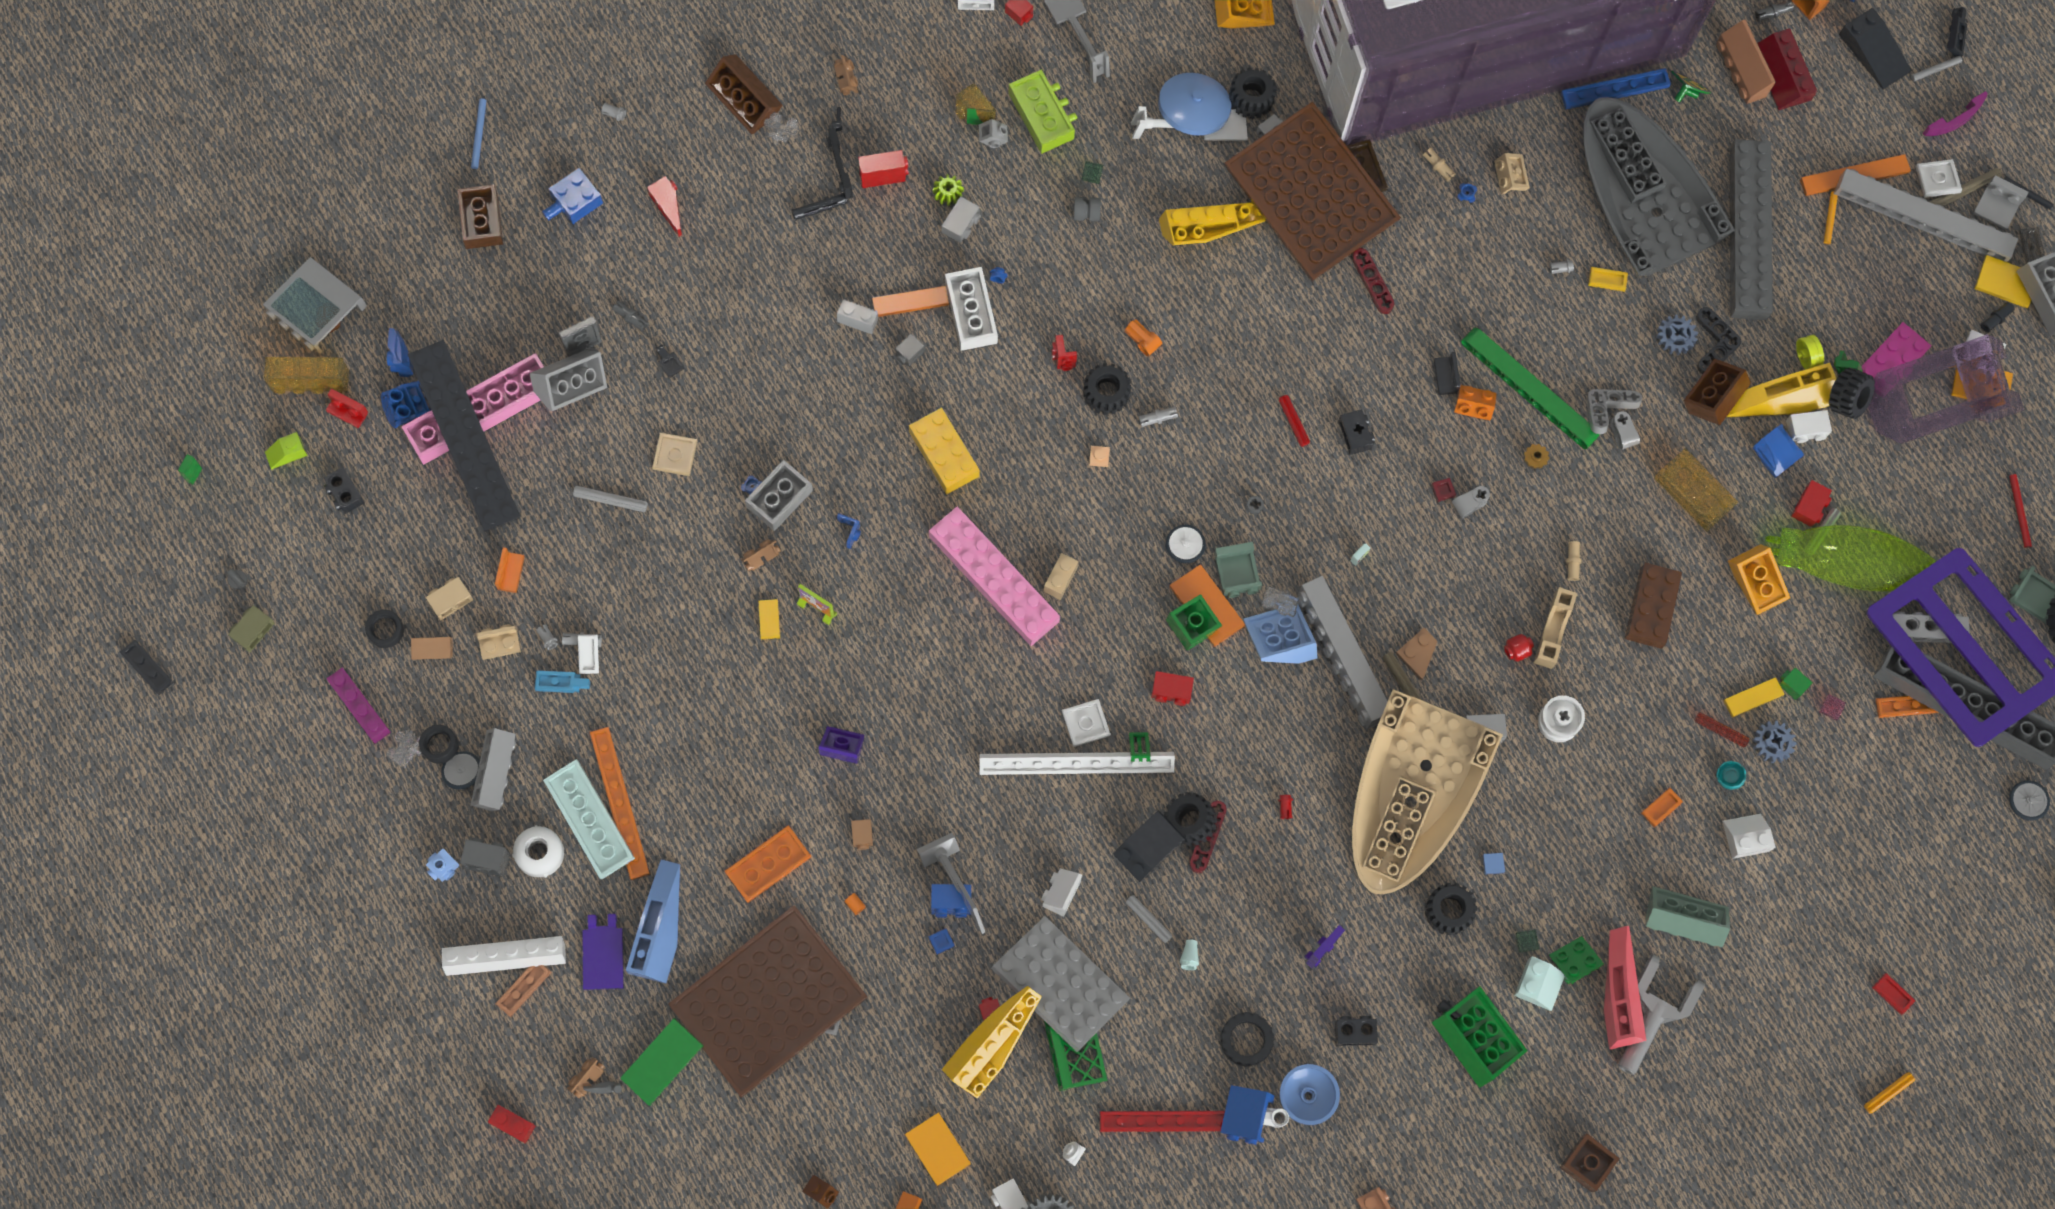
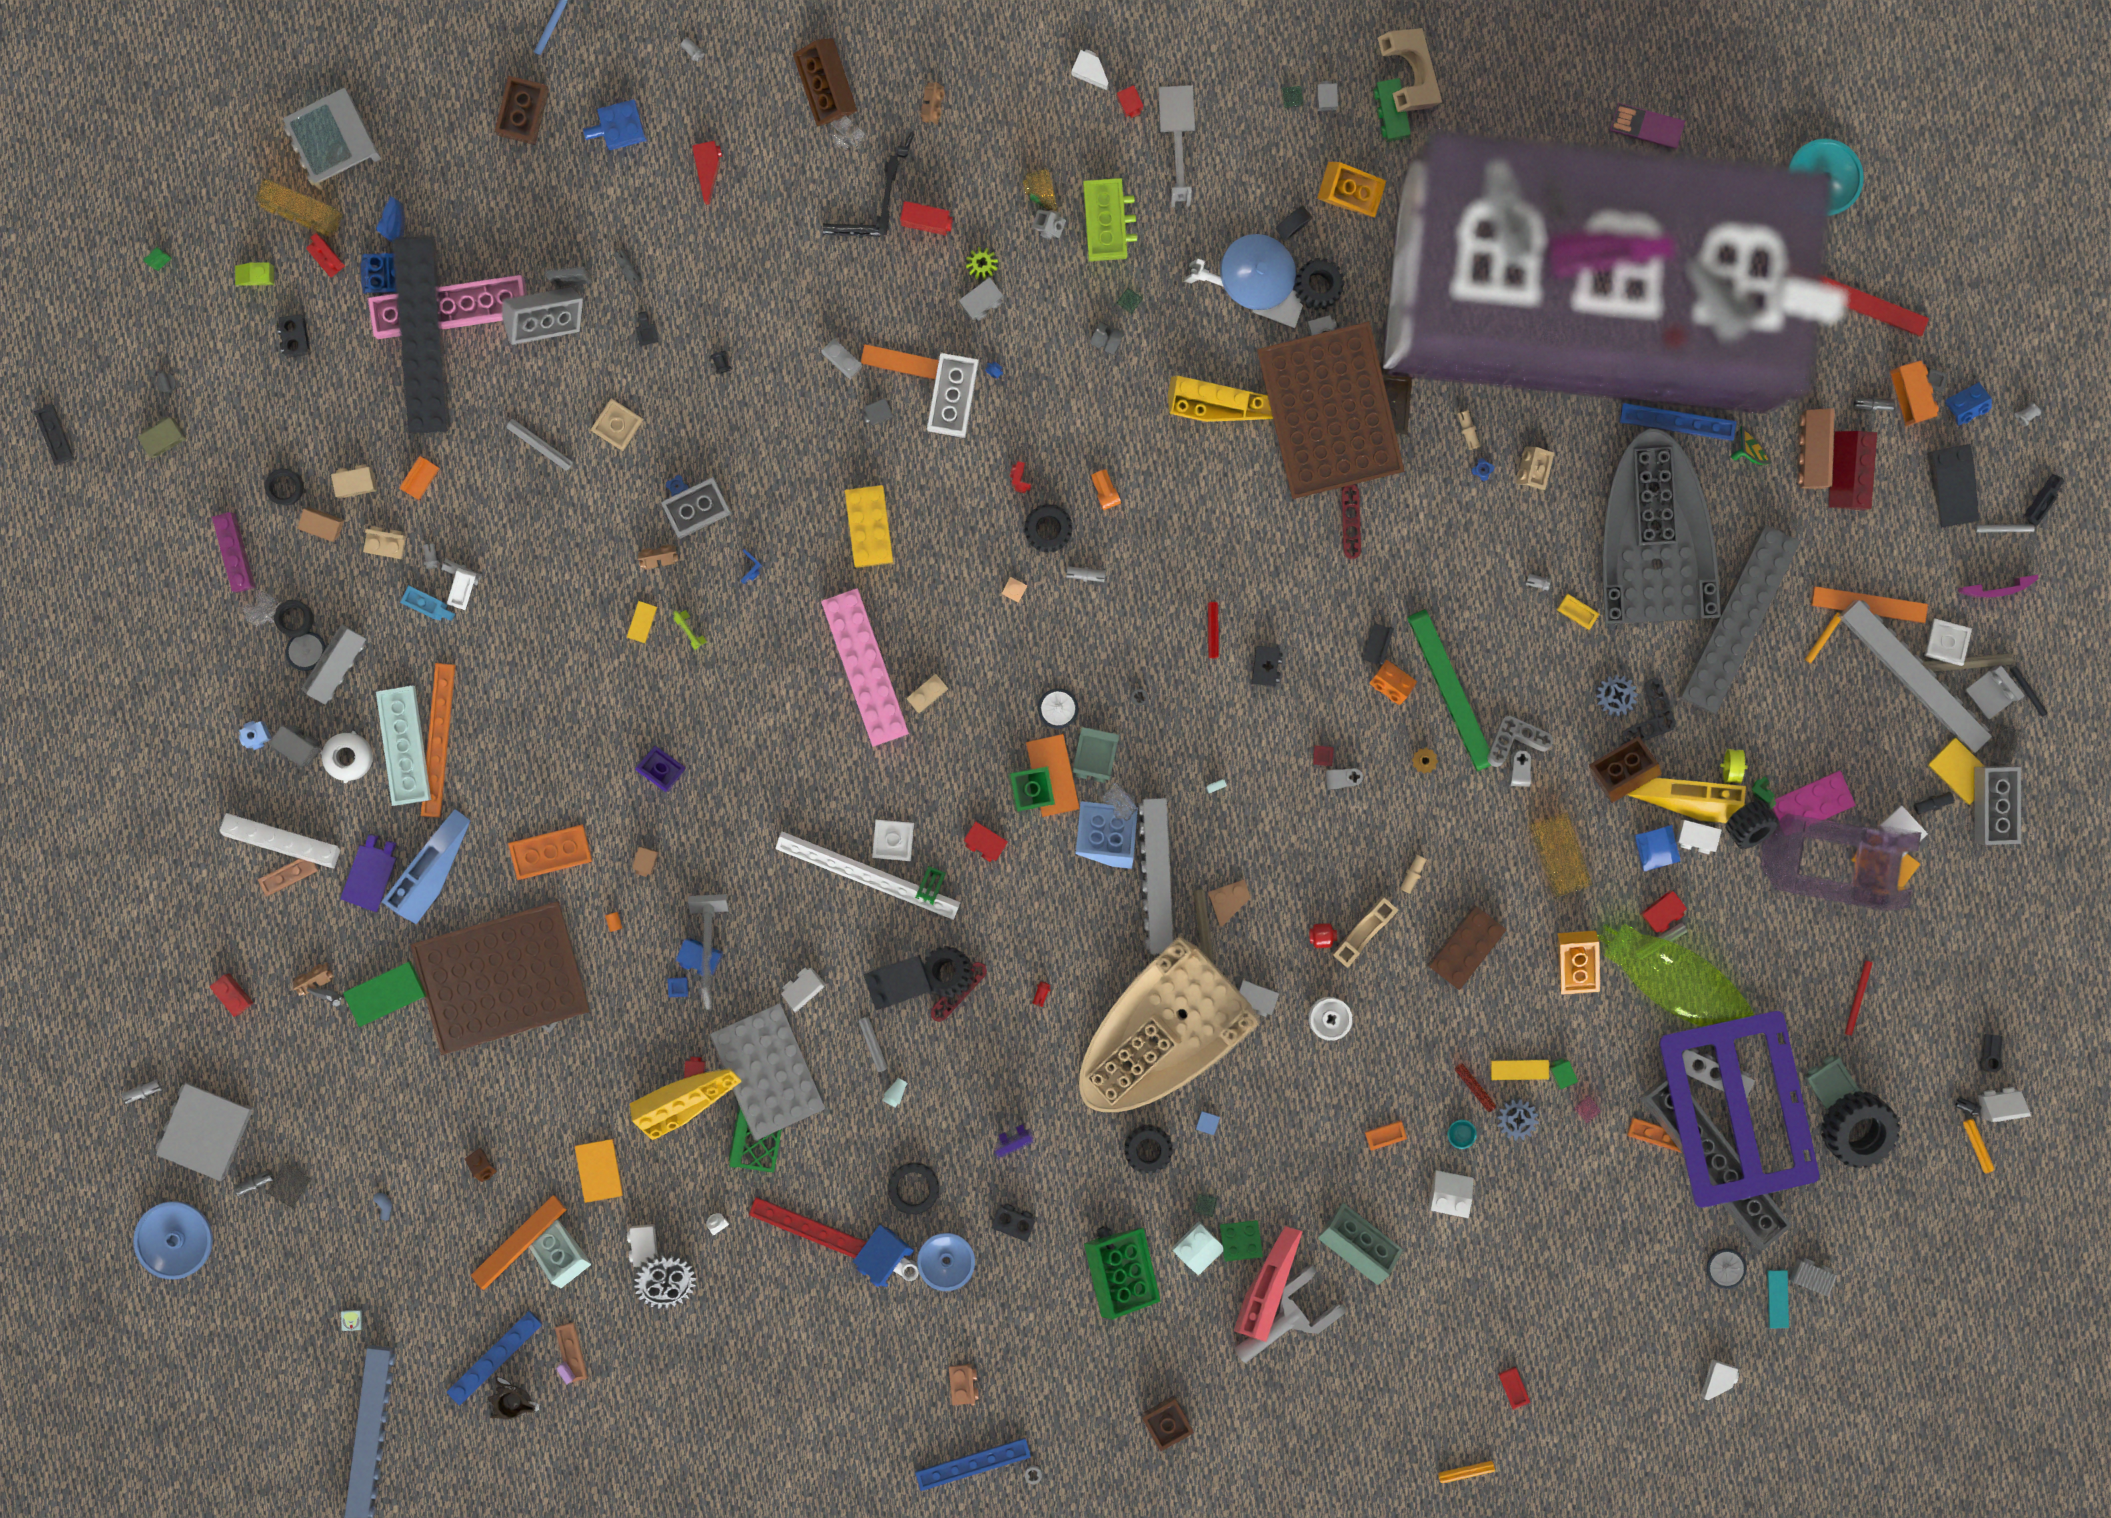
camera: 25 degrees right, 15 degrees up
none -> black bush [710,351,732,375]
none -> black tyre [1275,206,1312,240]

